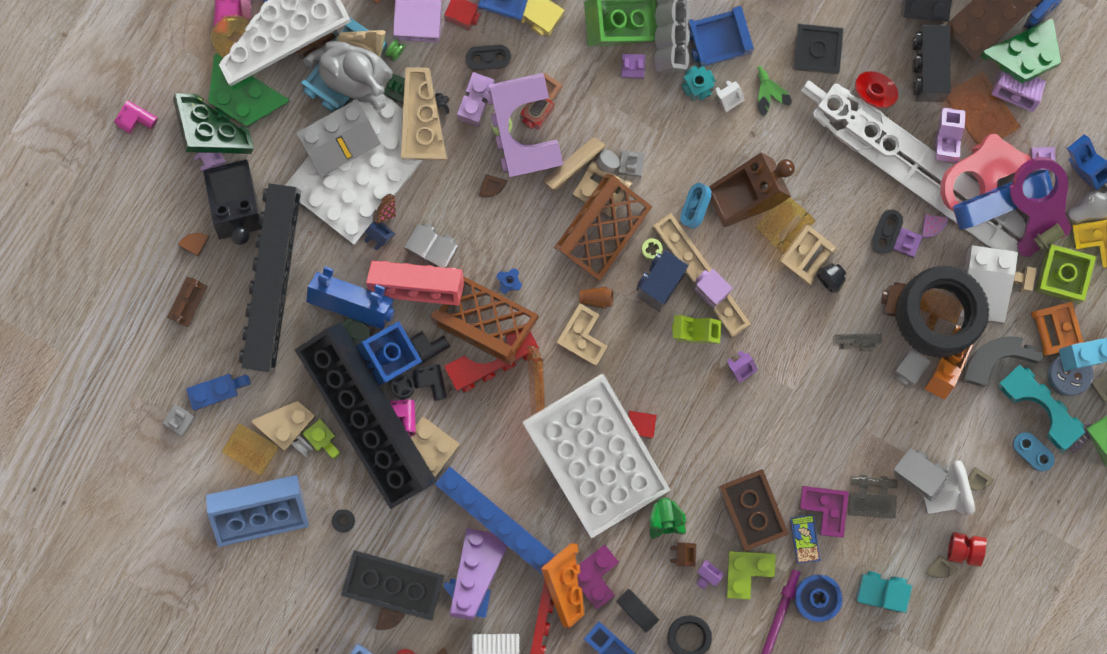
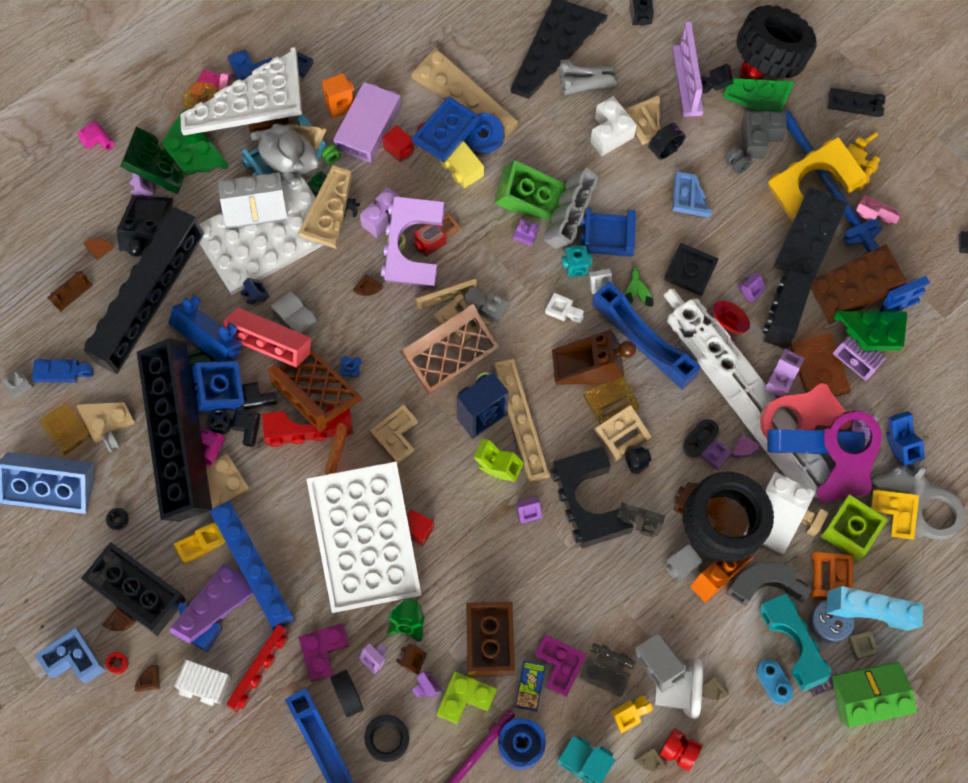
camera: 20 degrees right, 15 degrees down
lime plate [303,419,341,459] -> none
reddish brown tile [372,193,396,223] -> none
black plate [466,45,511,71] -> none
orange wing [541,543,584,628] -> none
dark orange cone [579,286,614,309] -> none
dark azure plate [680,183,712,229] -> none
lavender piece [694,269,733,310] -> none
olive pin [1034,223,1065,250] -> none
none -> yellow slope [173,522,225,566]
none -> lavender tile [359,643,388,675]
none -> white plate [545,293,584,324]
none -> black arch [550,446,634,549]
none -> blue arch [592,281,701,390]
none -> yellow plate [610,695,653,734]
none -> medium lavender tile [737,272,766,303]

